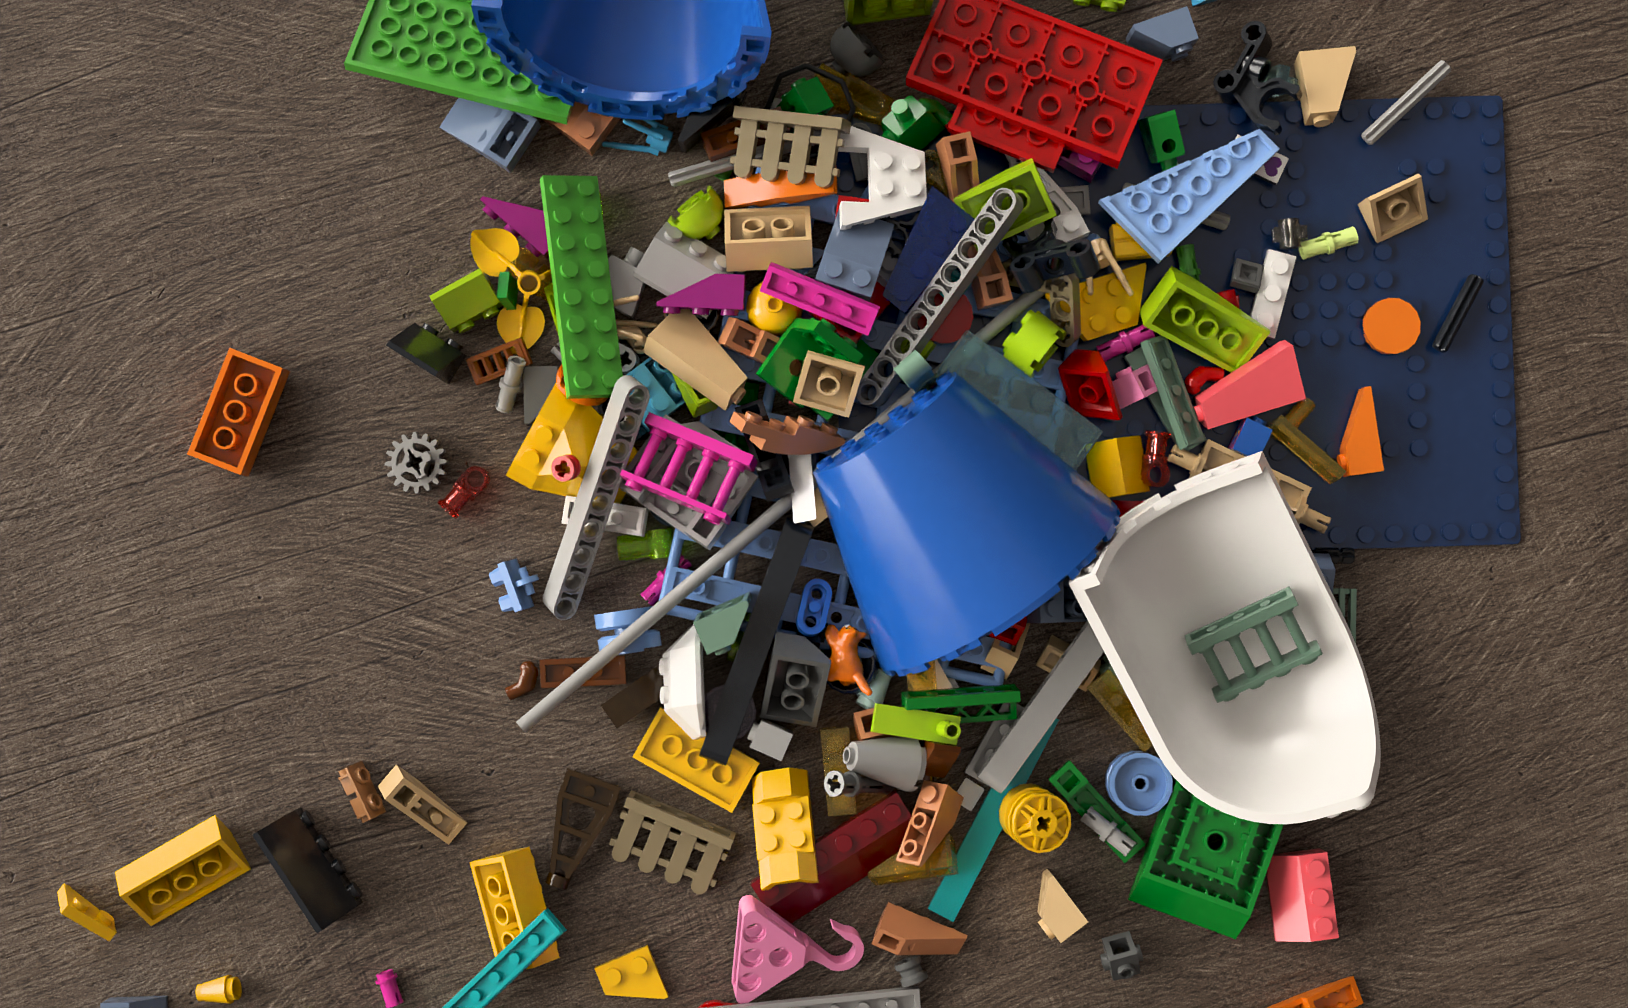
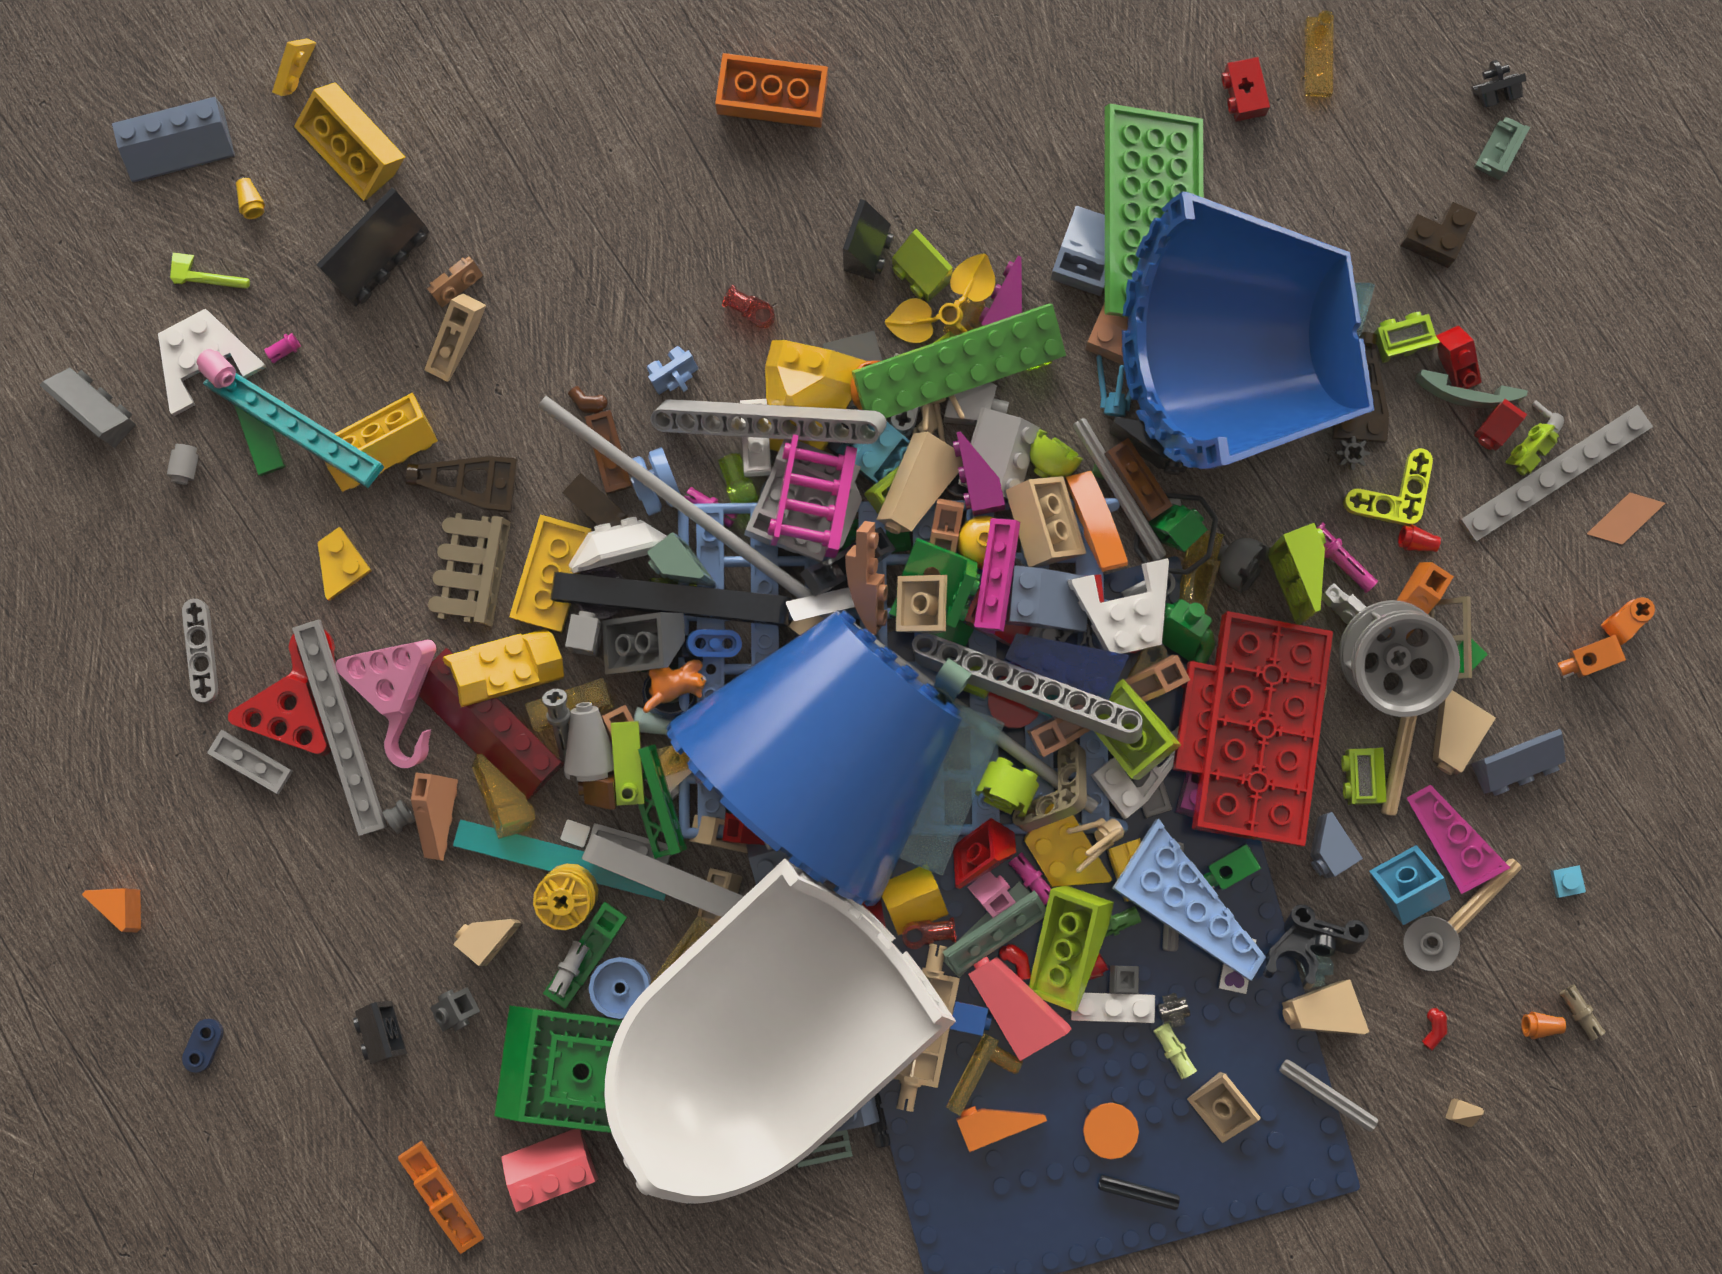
camera: 85 degrees right, 5 degrees down
light grey gear [385,432,448,494] -> none
dark orange slope [466,337,533,385] -> none
light grey pin [495,356,526,413] -> none
green tile [497,272,518,310] -> none
bush [551,454,581,482] -> none
dark tan fence [730,106,851,189] -> none
nougat slope [896,780,964,867] -> none
black piece [1002,218,1101,293] -> none
sand green fence [1185,586,1323,703] -> none

